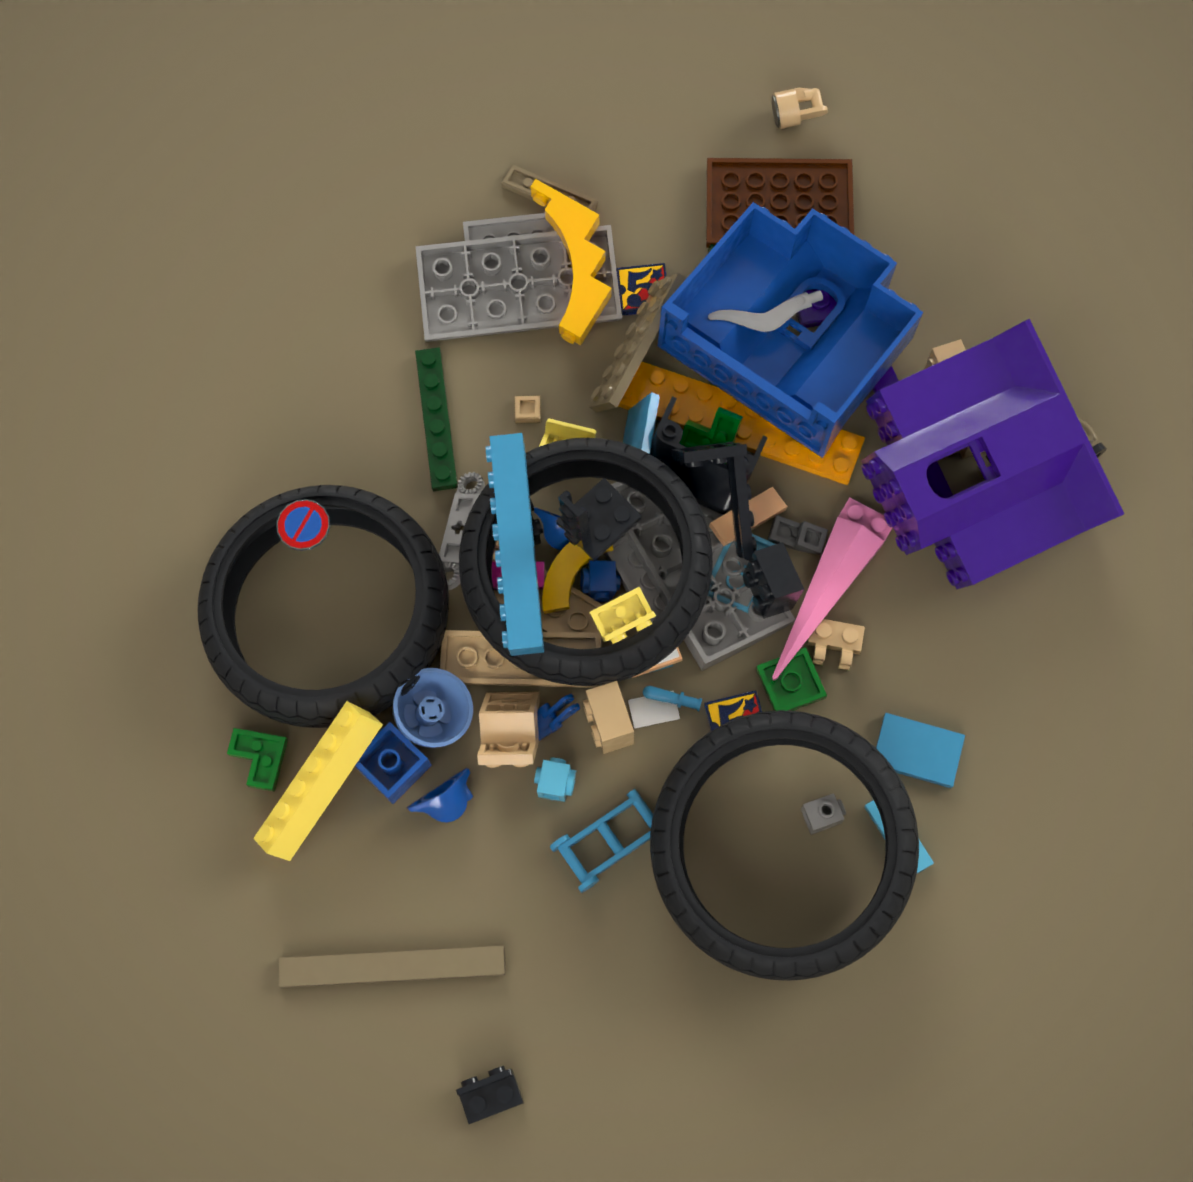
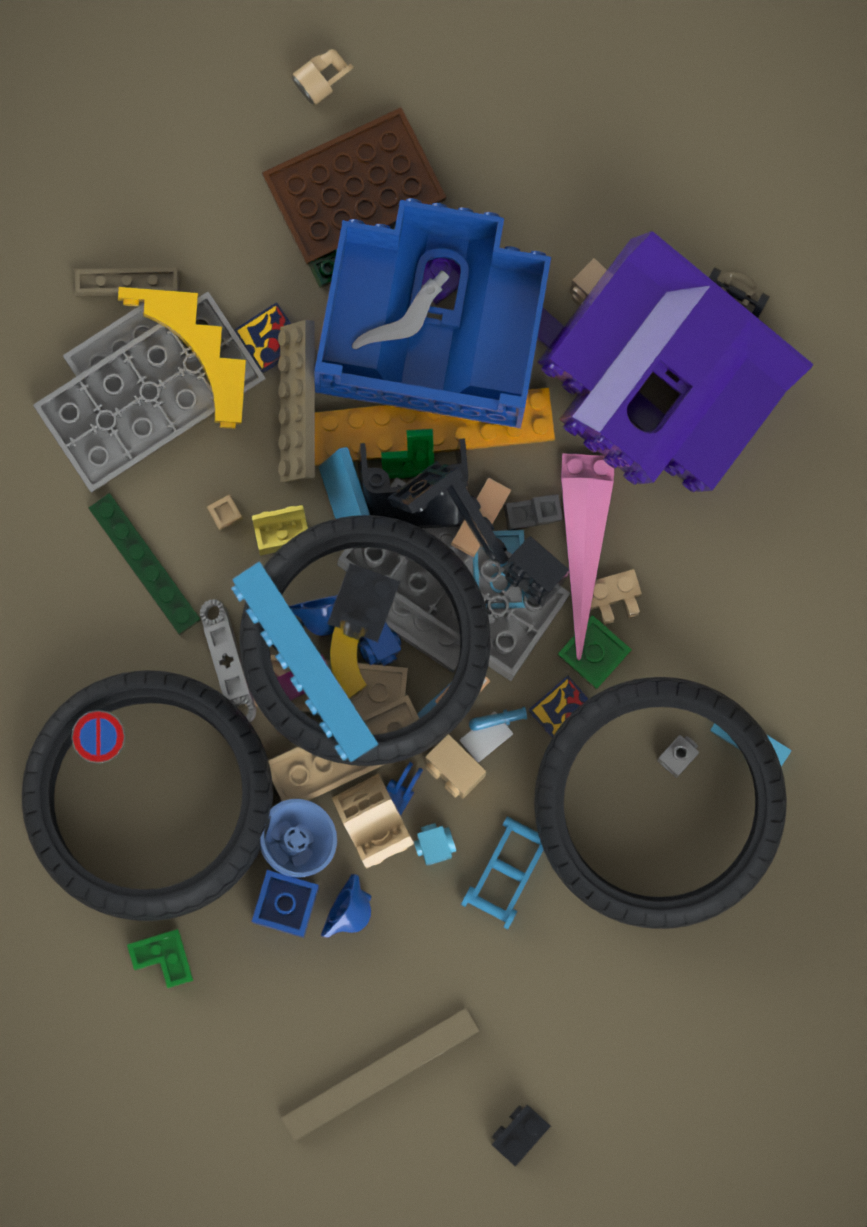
camera: 35 degrees left, 10 degrees up
light yellow brick [253,701,383,861] -> none
light yellow bracket [589,587,656,644] -> none
dark azure tile [876,713,965,788] -> none

